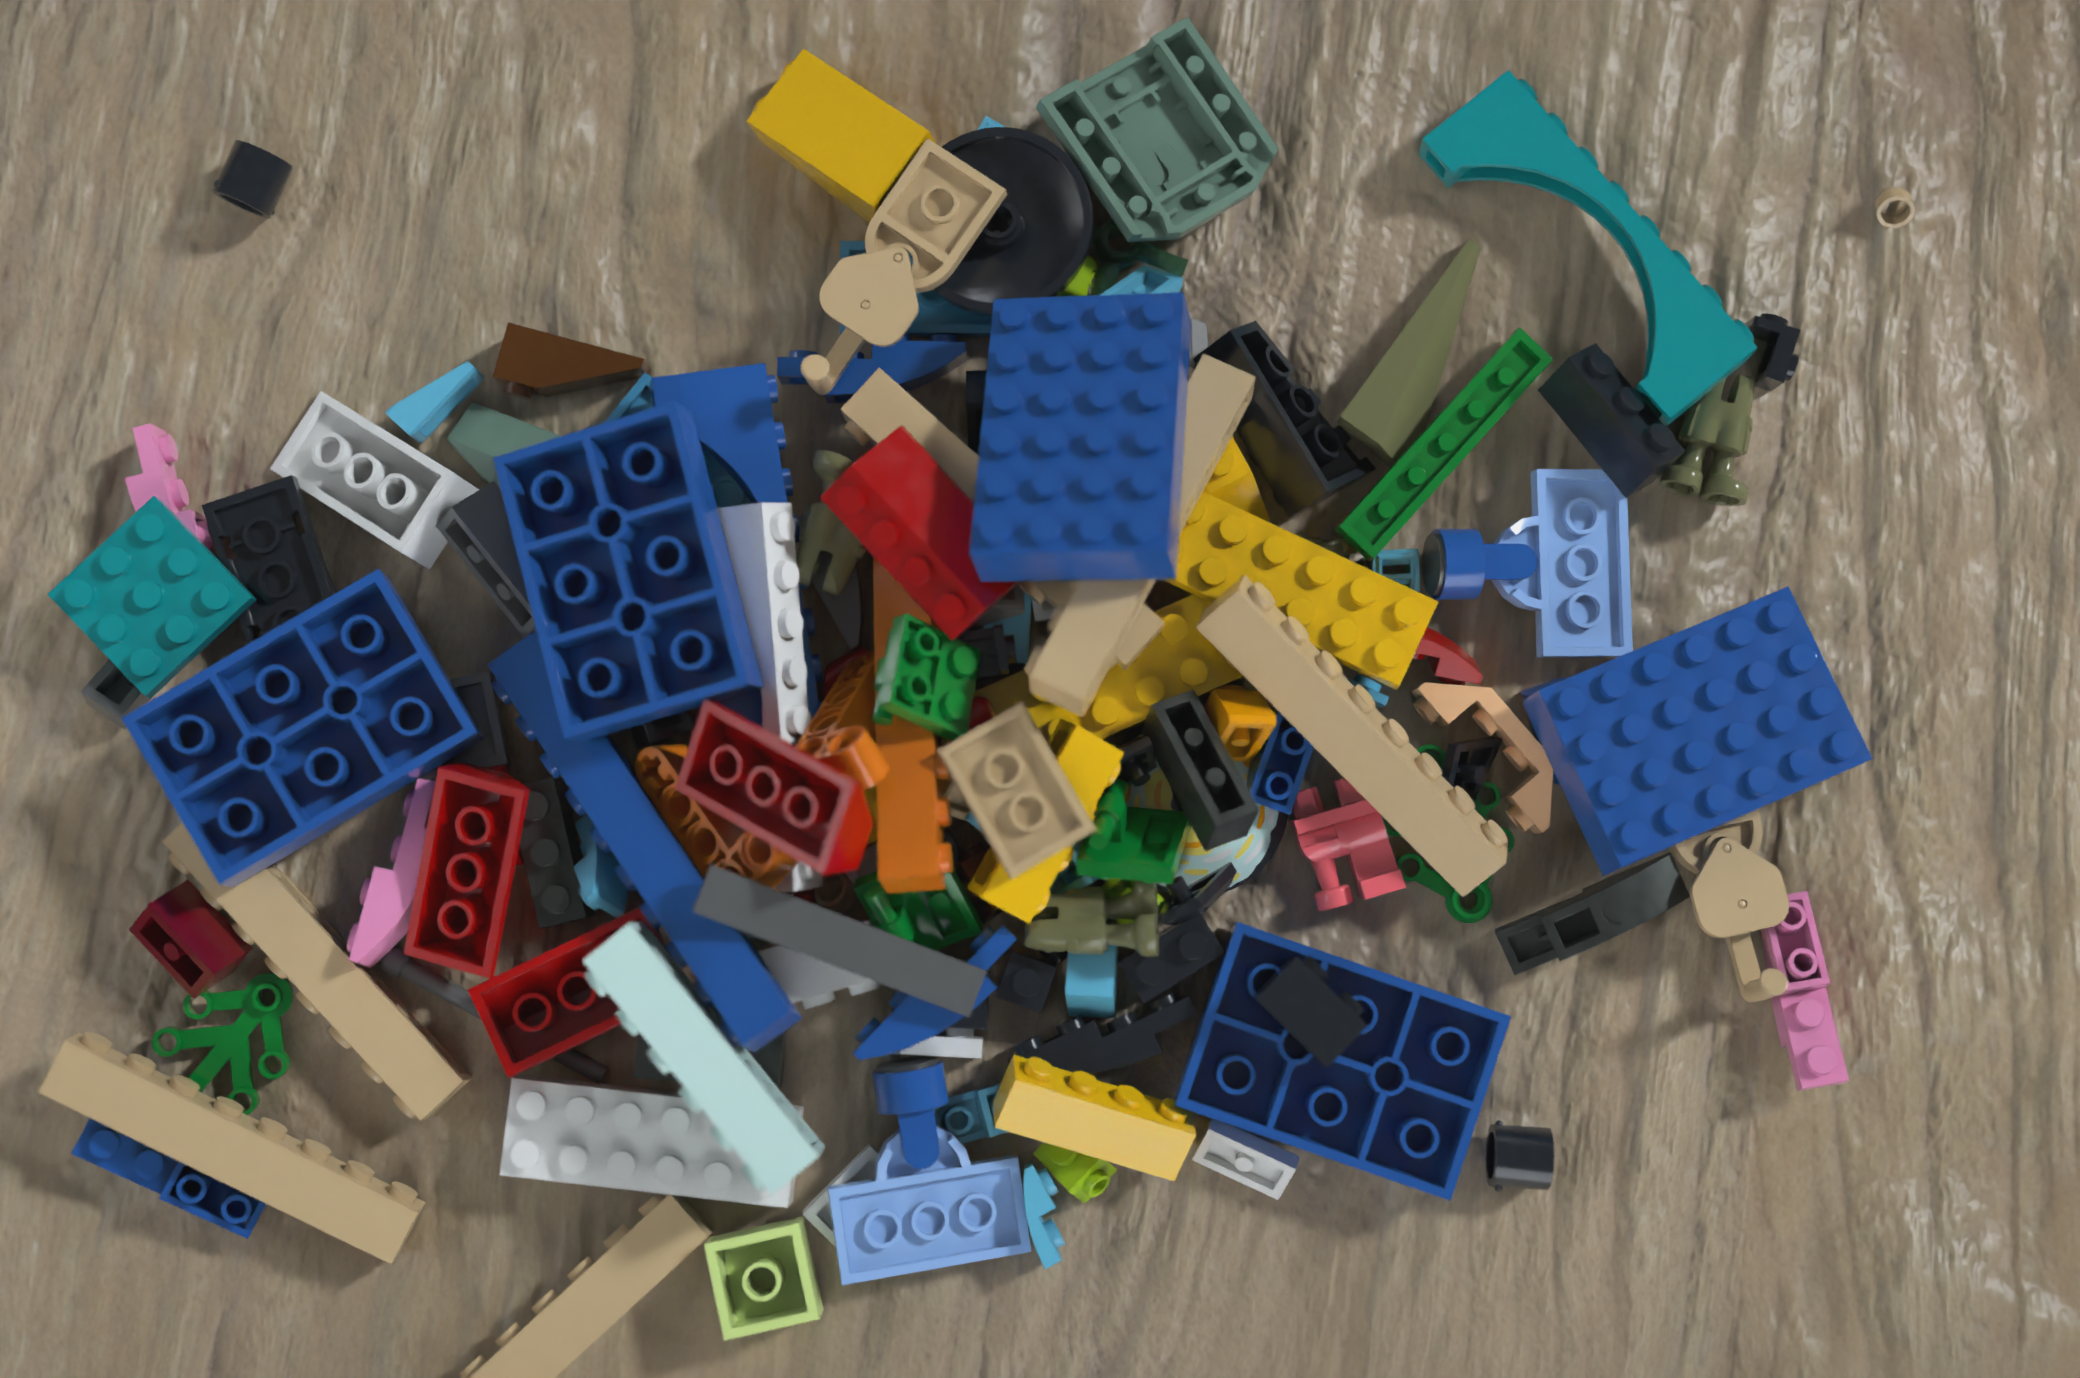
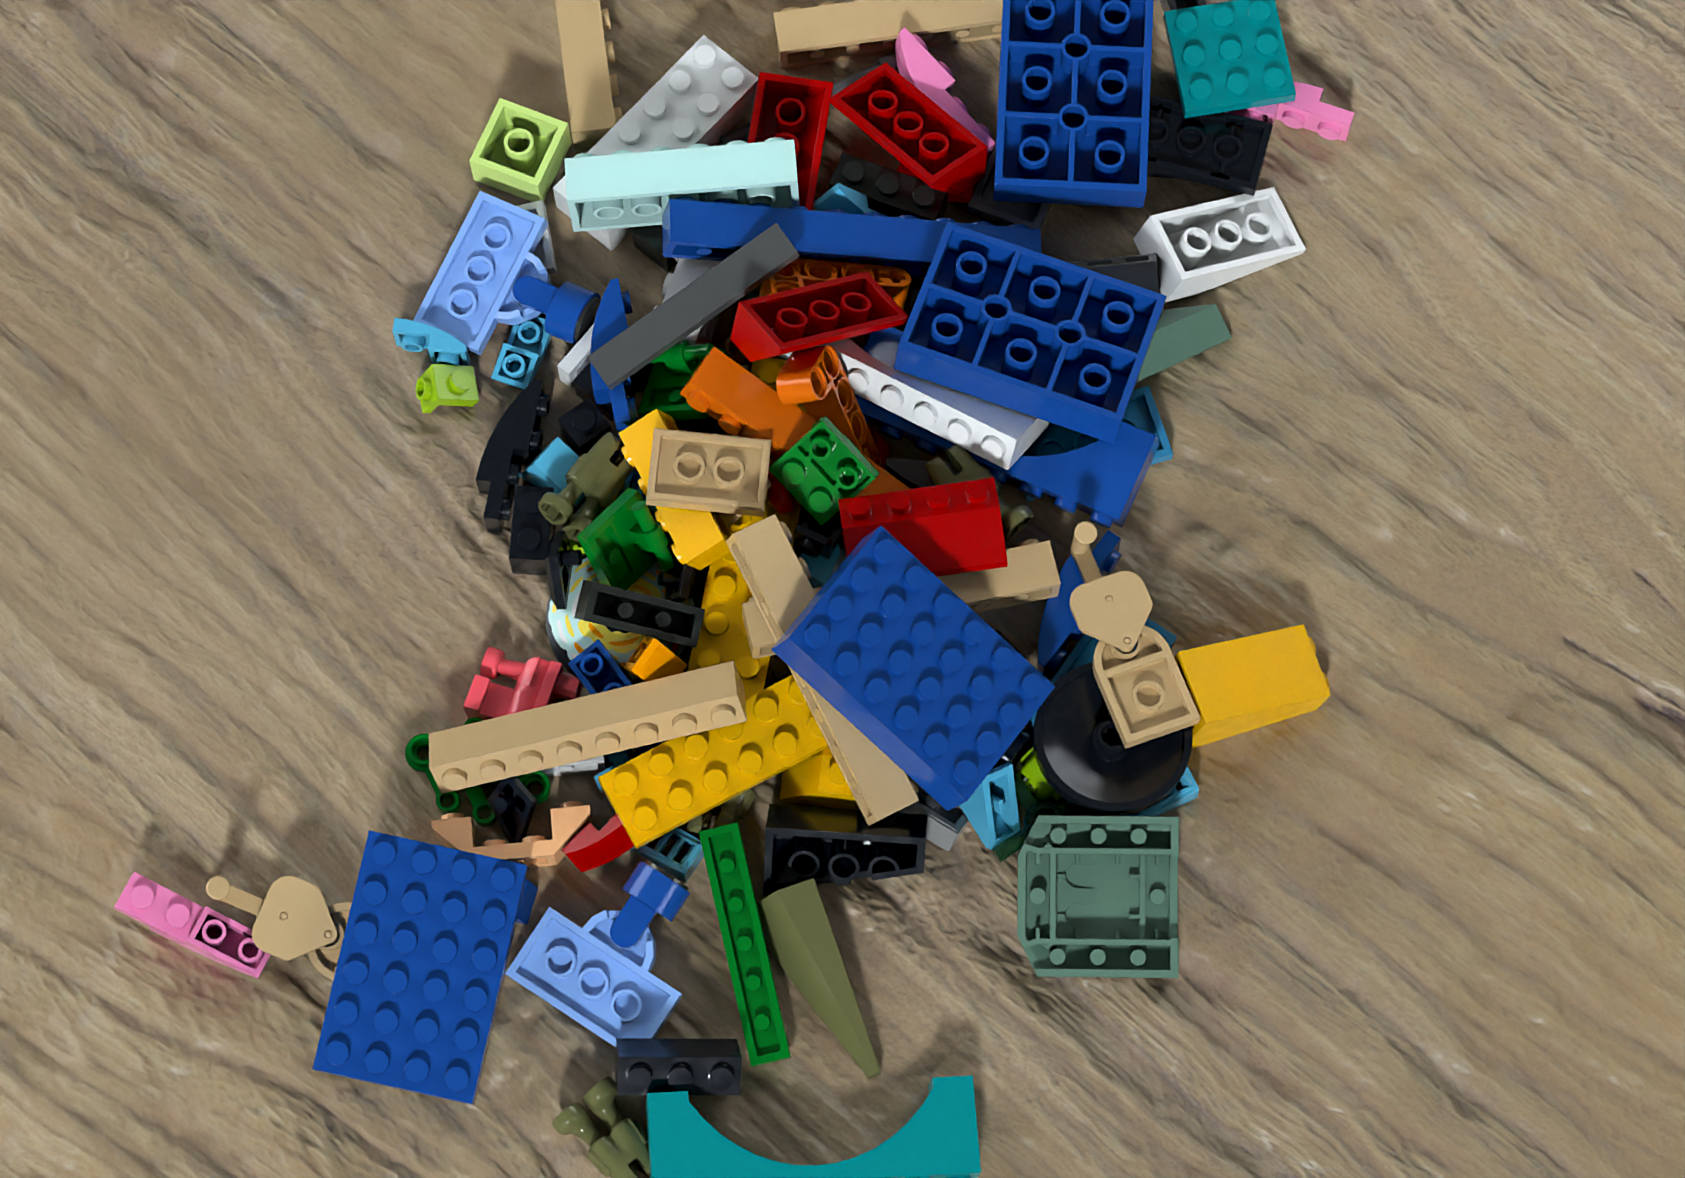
camera: 130 degrees right, 15 degrees down
black piece [212,140,293,219] -> none
medium azure slope [385,361,485,443] -> none
reddish brown slope [493,322,651,400] -> none
yellow brick [993,1054,1196,1181] -> none
blue brick [1173,921,1511,1201] -> none
white plate [1192,1118,1300,1200] -> none
black brick [1252,955,1368,1068] -> none
black piece [1485,1120,1555,1192] -> none
pearl dark grey slope [1495,852,1690,975] -> none

